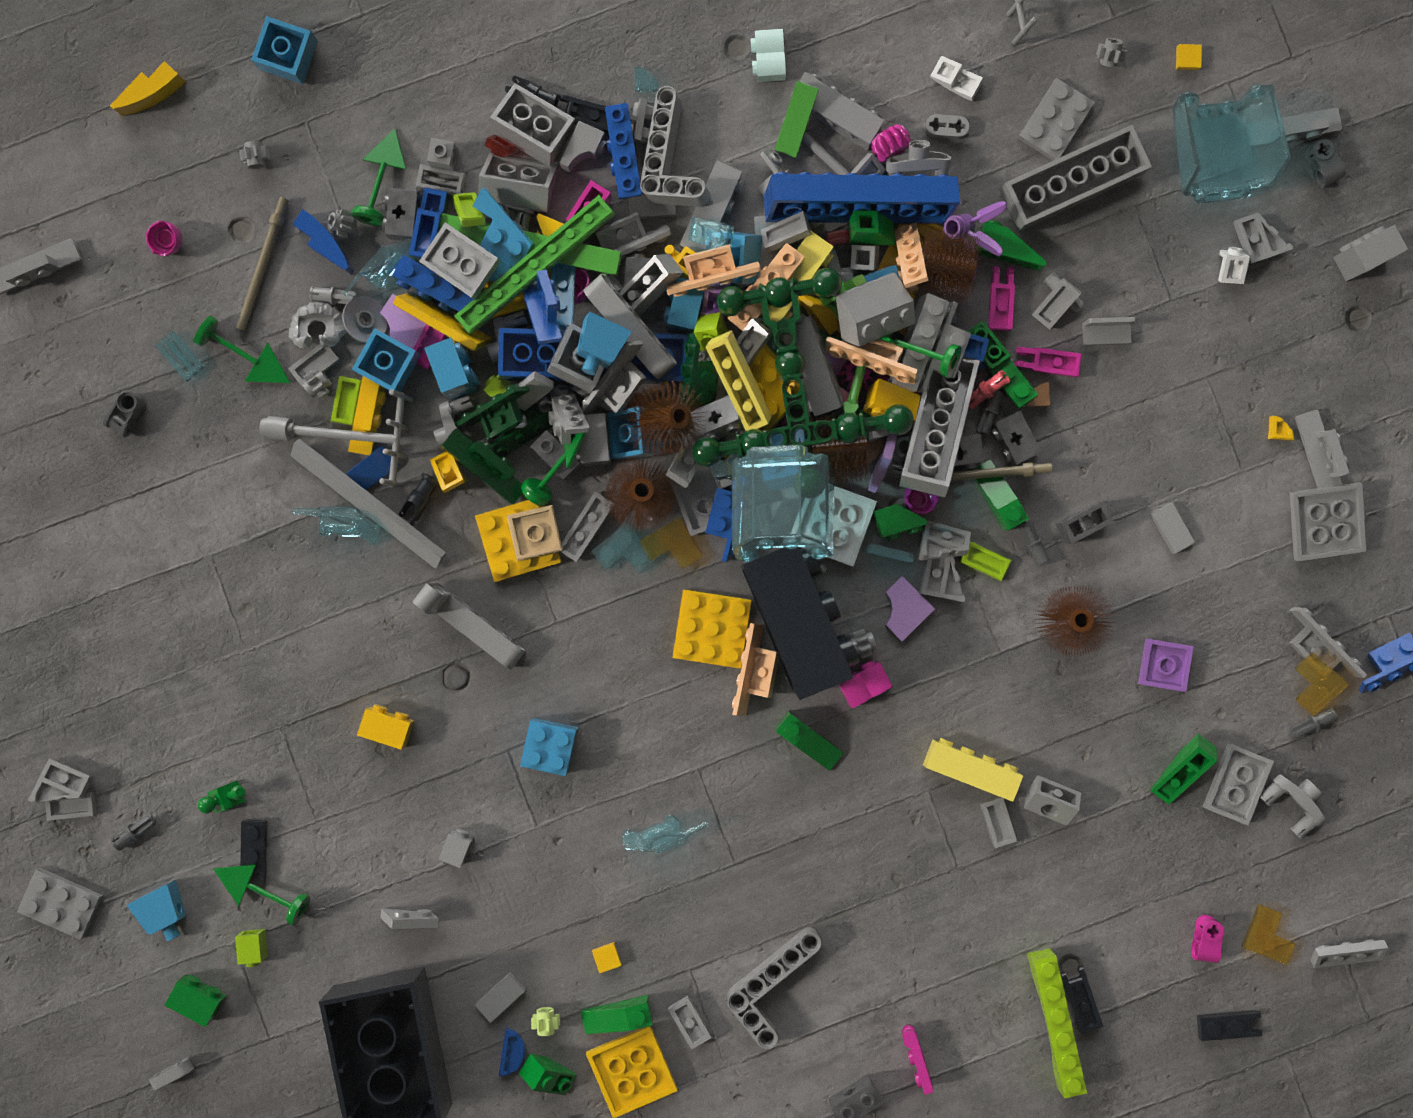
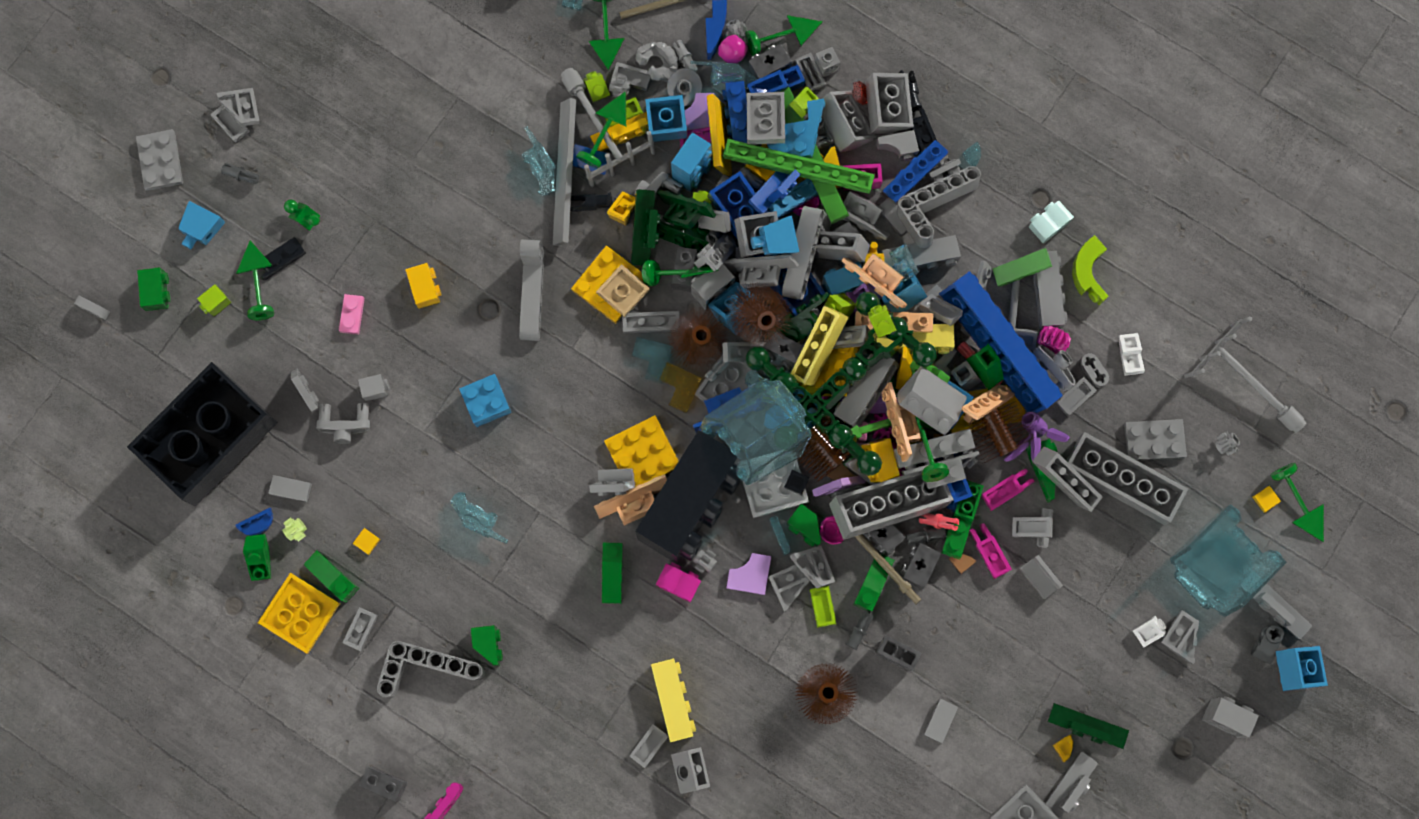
camera: 55 degrees right, 10 degrees down
medium lavender plate [1138,638,1194,692] -> none
none -> light grey connector [316,403,370,444]
none -> bright pink plate [339,294,365,335]
none -> green slope [471,625,503,666]
none -> green piece [576,92,626,169]
none -> lime bracket [583,71,610,102]
none -> light grey bracket [589,468,635,496]
none -> light grey axle [705,356,729,382]
none -> dark pink hair [718,35,748,64]
none -> black tile [784,470,810,496]
none -> lime bracket [868,305,897,338]
none -> light grey brick [1032,447,1103,512]
none -> dark green bracket [1047,703,1129,749]
none -> light grey tile [1055,377,1097,417]
none -> lime arch [1072,235,1109,305]
none -> green piece [1270,463,1324,542]
none -> dark azure brick [1275,646,1328,691]

